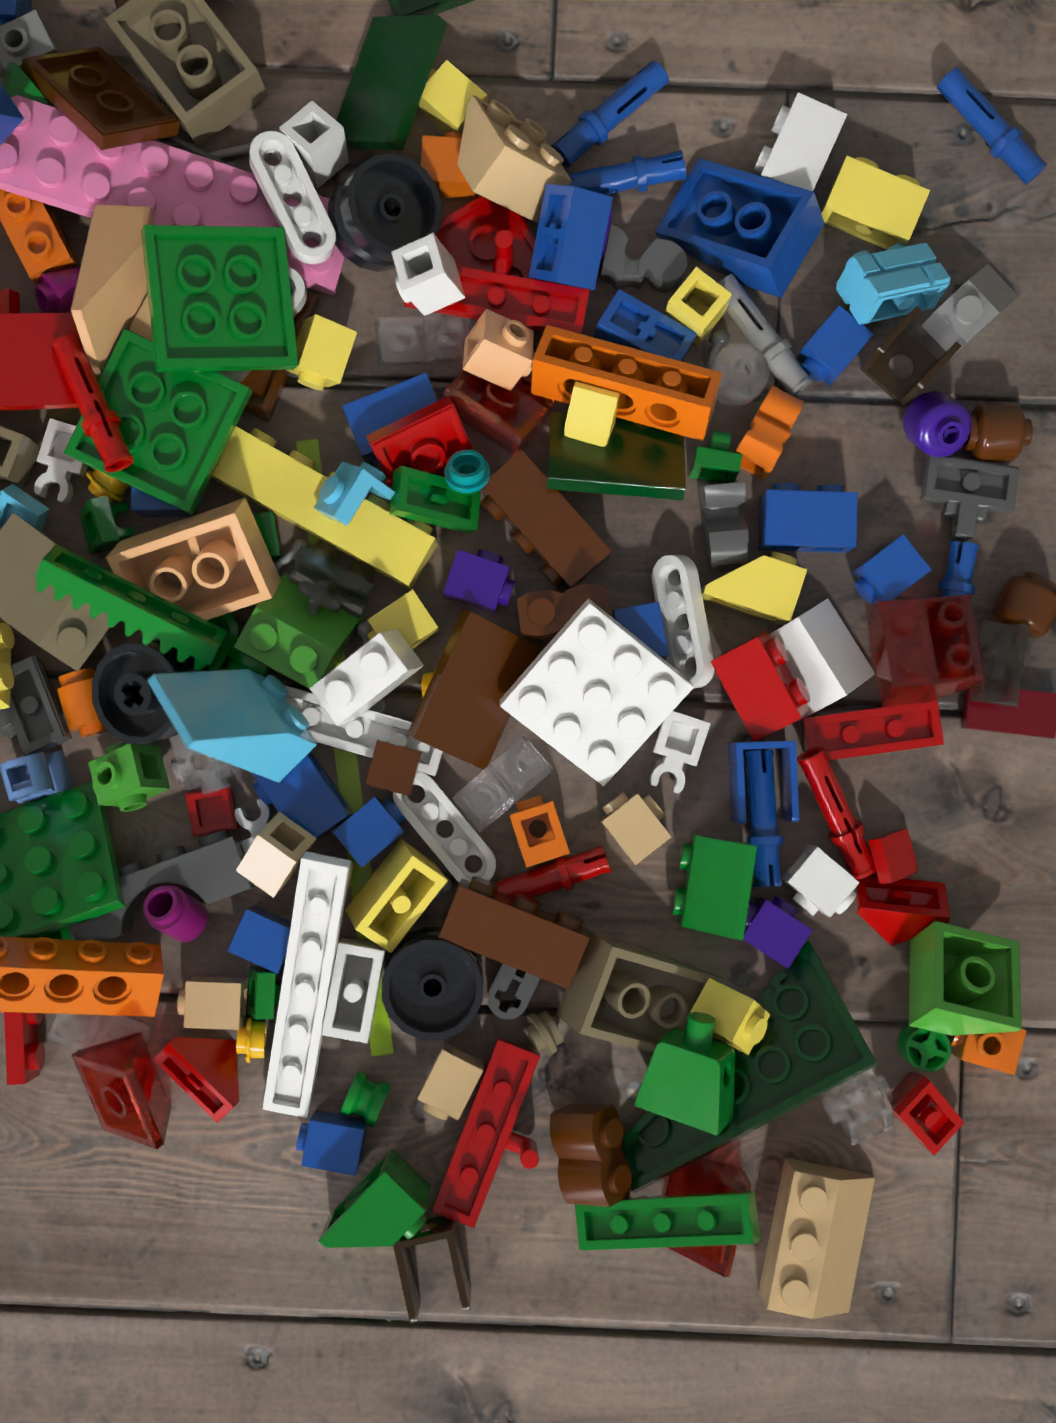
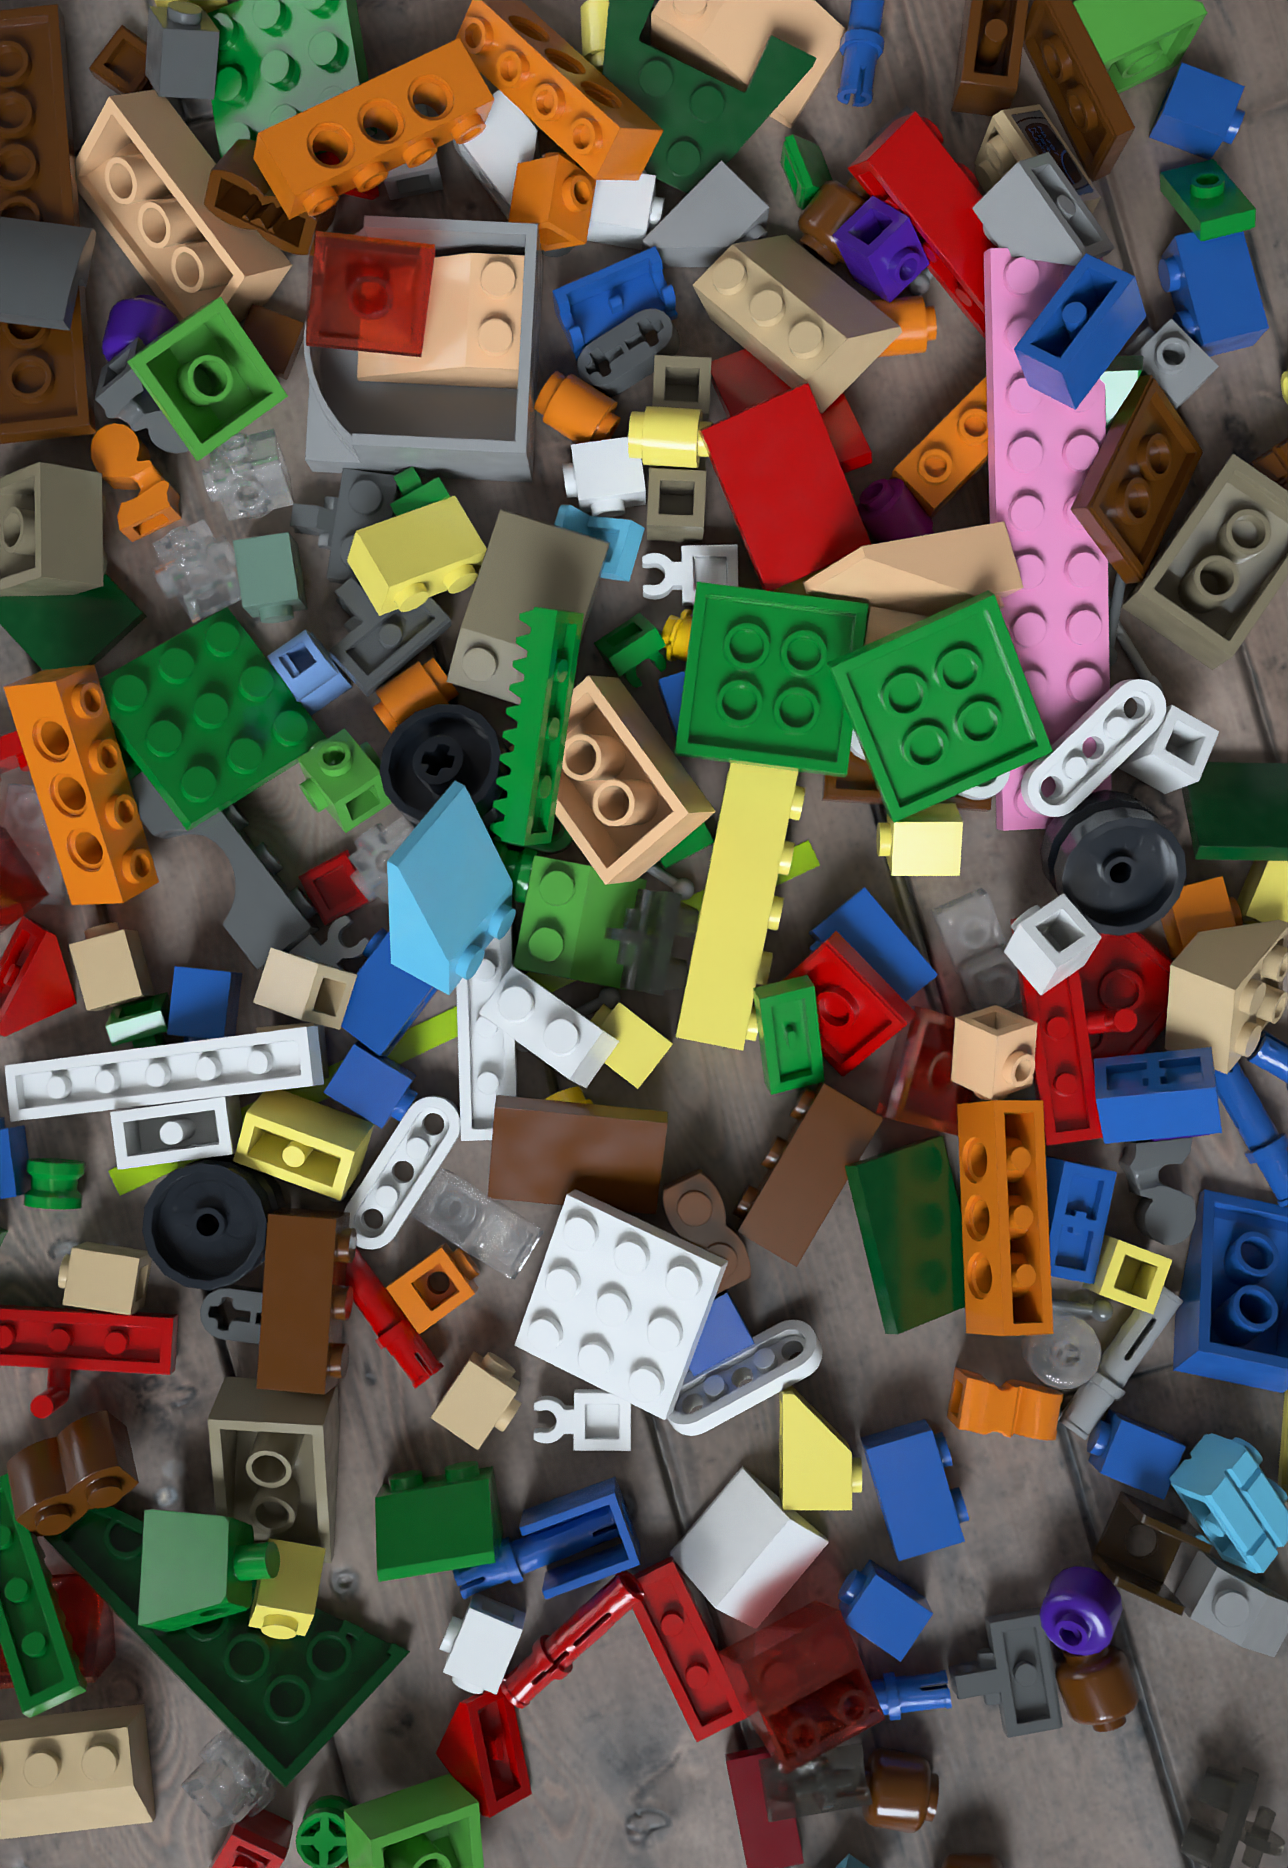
camera: 80 degrees right, 0 degrees up
red pin [50,334,134,472] -> none
magenta brick [143,885,208,942] -> none
yellow plate [236,1017,266,1063] -> none
medium azure bracket [314,461,395,526] -> none
reddish brown tile [365,740,422,796] -> none
dark purple brick [443,549,515,614] -> none
teal plate [444,450,490,493] -> none
dark tan plate [524,1010,564,1055] -> none
light yellow slope [564,382,620,447] -> none
green tile [689,430,742,484] -> none
dark grey leg [698,482,749,569] -> none
red brick [710,630,810,742] -> none
dark purple brick [743,895,813,968] -> none
red tile [868,828,919,884] -> none

